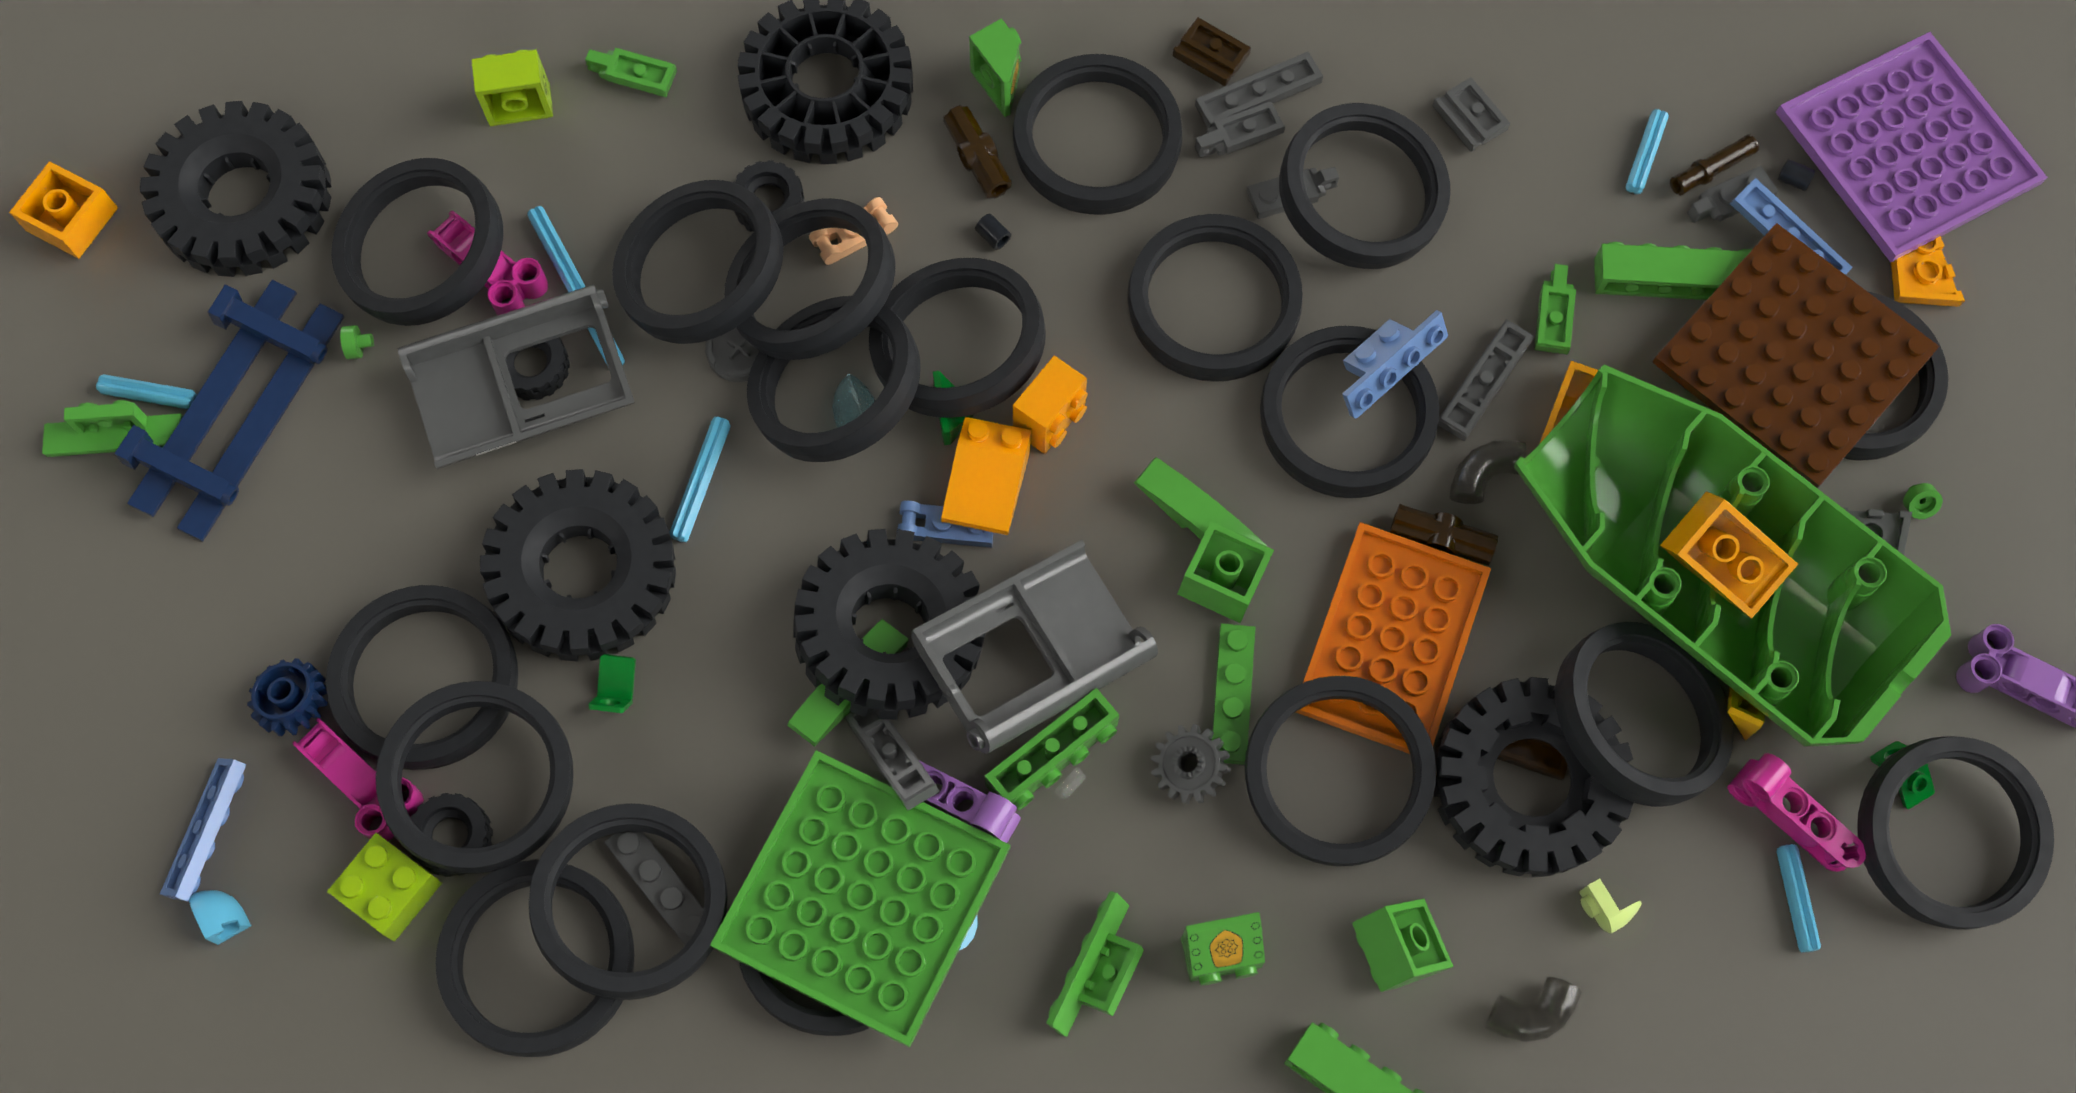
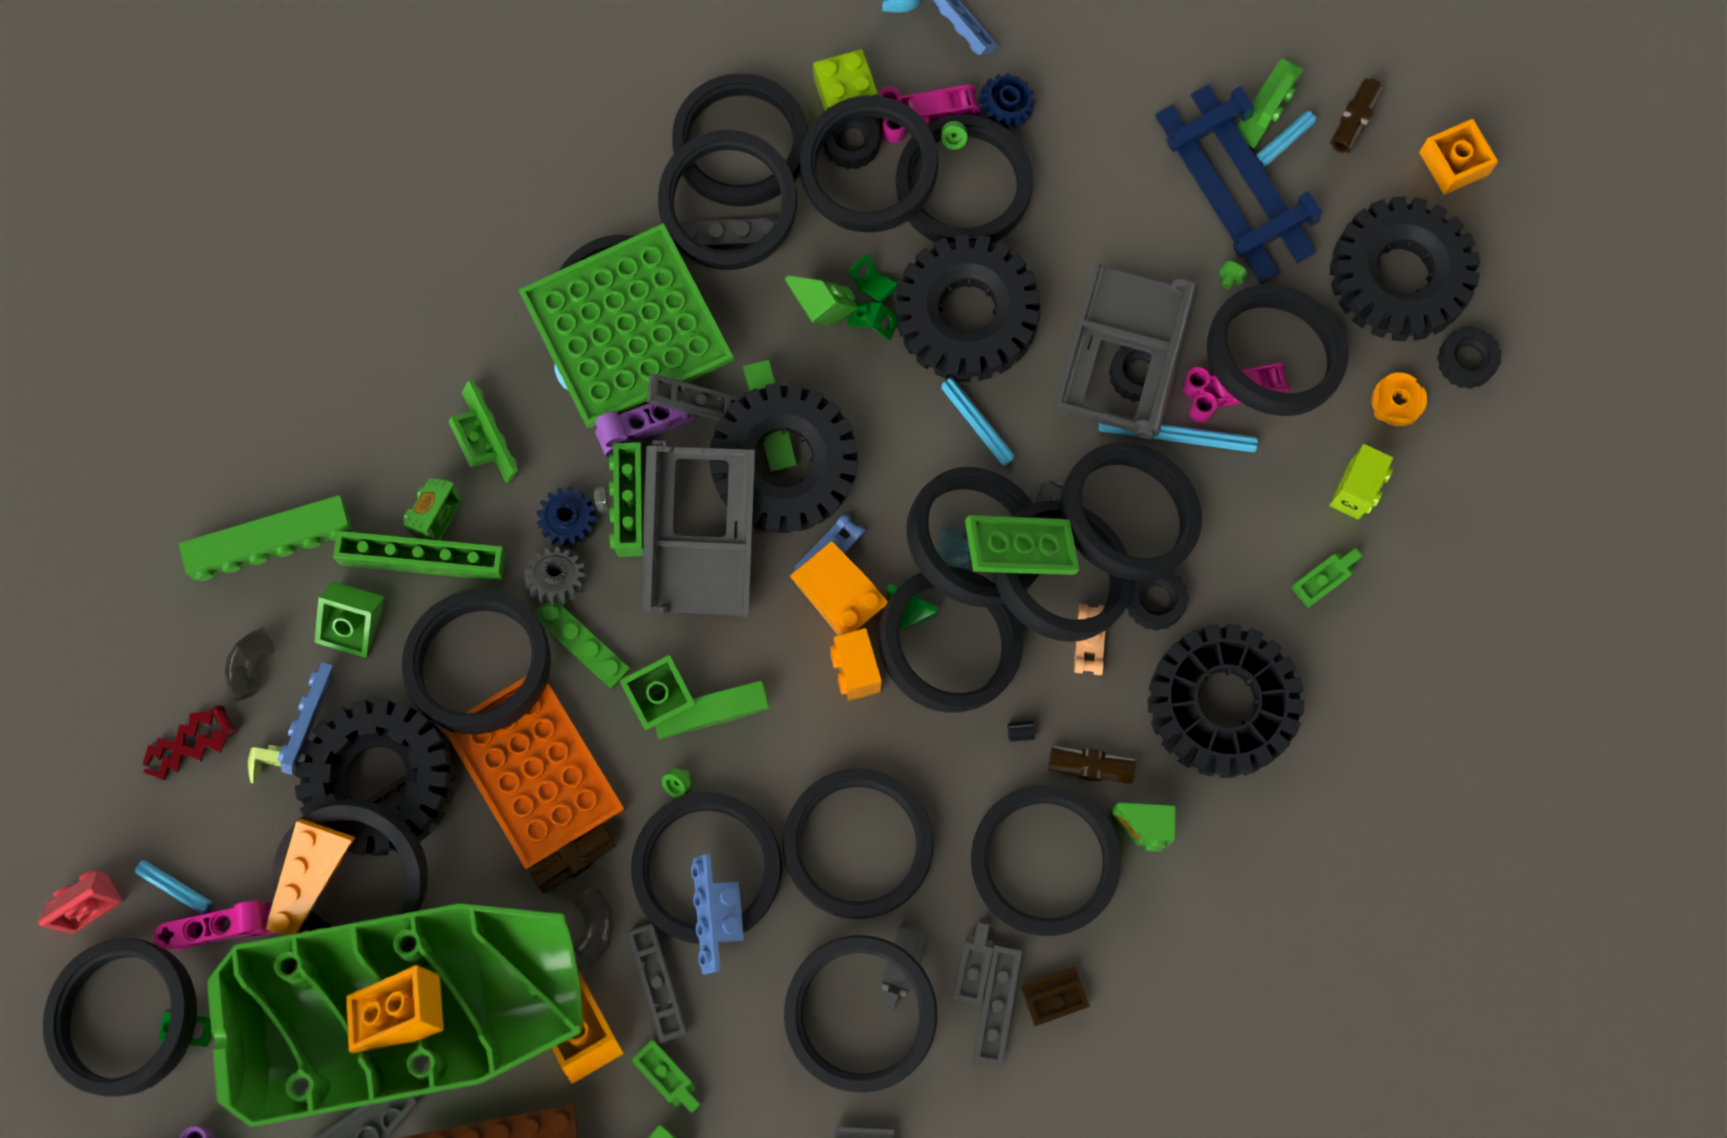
camera: 125 degrees right, 5 degrees up
none -> coral slope [38,870,124,934]
none -> dark red piece [143,706,237,781]
none -> light orange wing [265,819,355,936]
none -> medium blue plate [278,662,333,775]
none -> bright green brick [333,531,507,581]
none -> dark blue gear [536,487,597,548]
none -> bright green tile [662,768,691,798]
none -> bright green slope [785,276,858,327]
none -> green bracket [847,302,897,340]
none -> bright green tile [941,121,967,150]
none -> bright green plate [965,515,1079,575]
none -> dark brown piece [1329,78,1384,153]
none -> light orange plate [1371,372,1427,426]
none -> black tyre [1437,327,1502,389]

